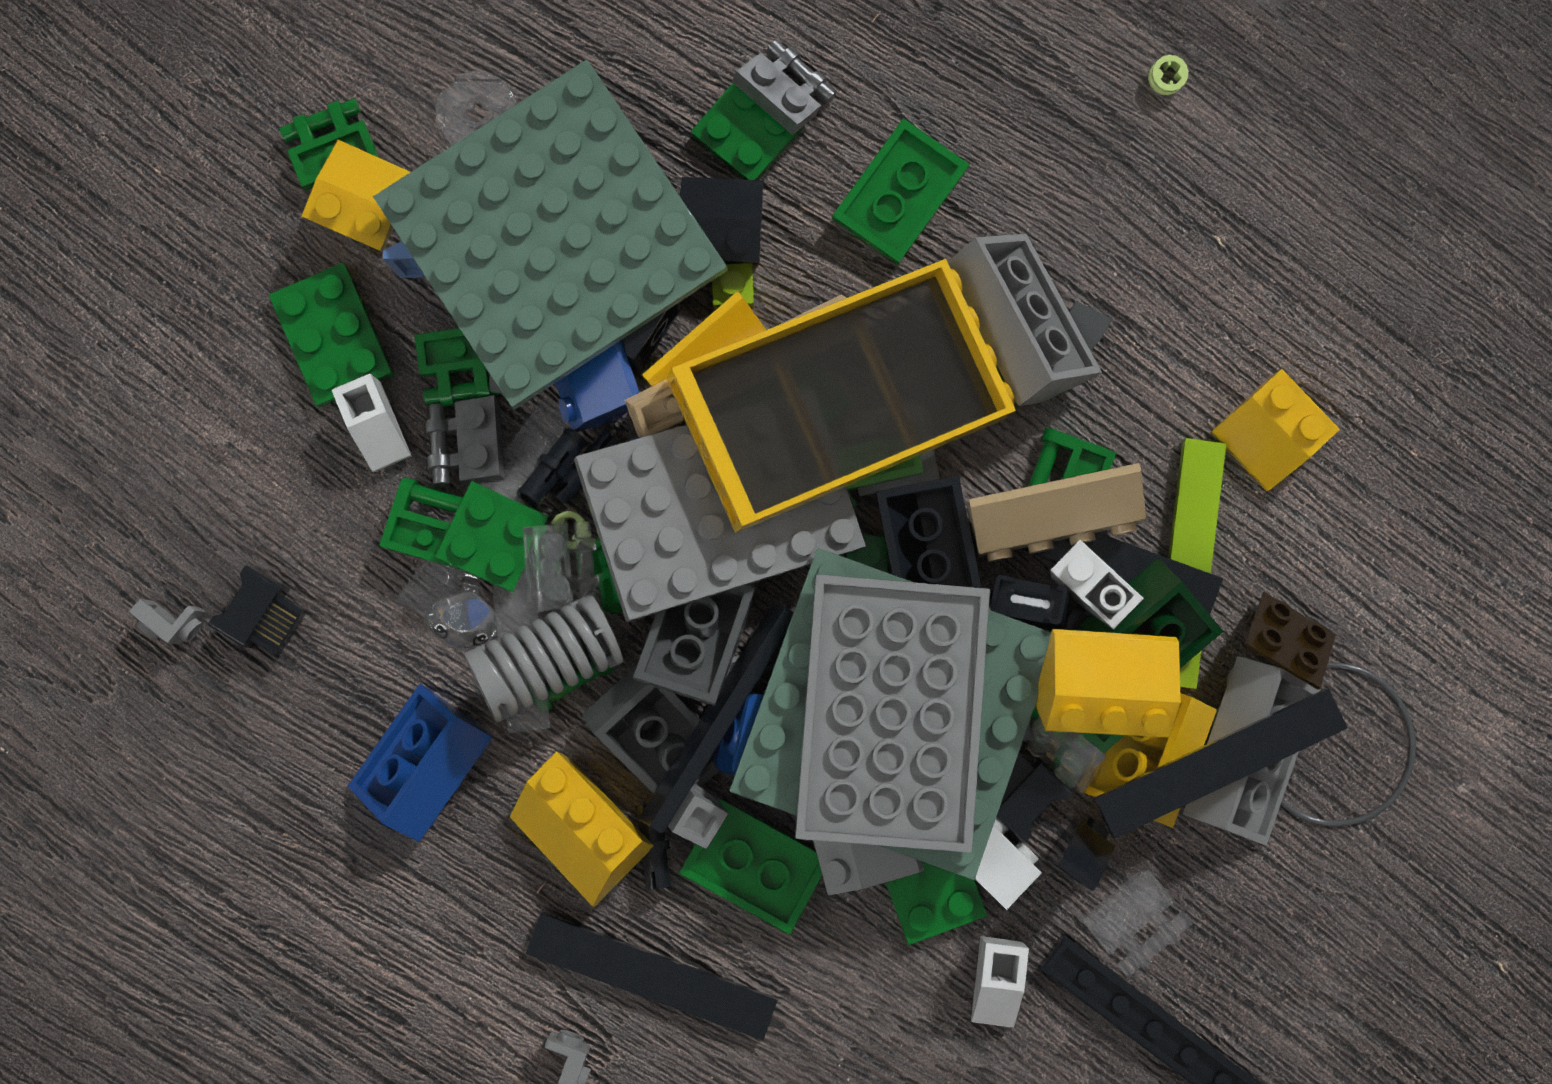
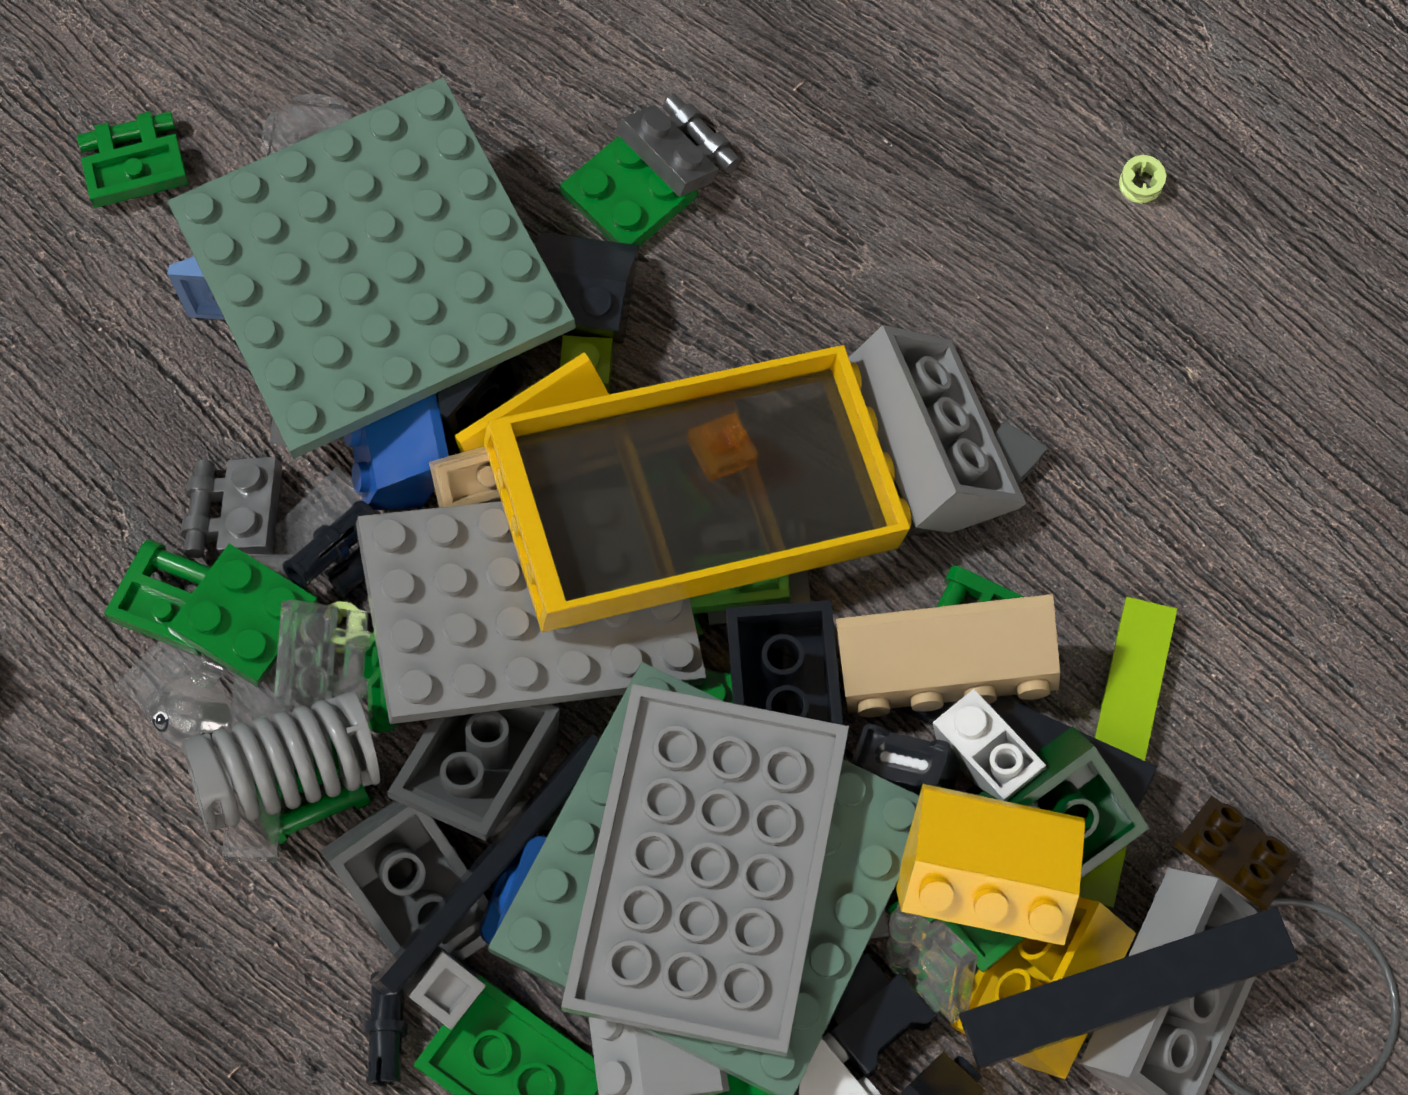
camera: 10 degrees right, 15 degrees down
green plate [269,262,395,408] -> none
yellow slope [301,140,410,251] -> none
white slope [332,374,412,472] -> none
blue slope [348,684,492,842] -> none
green plate [414,328,503,406] -> none
yellow slope [510,751,653,907] -> none
green plate [832,118,970,266] -> none
yellow slope [1210,369,1340,491] -> none
none -> clear orange tile [687,412,758,482]

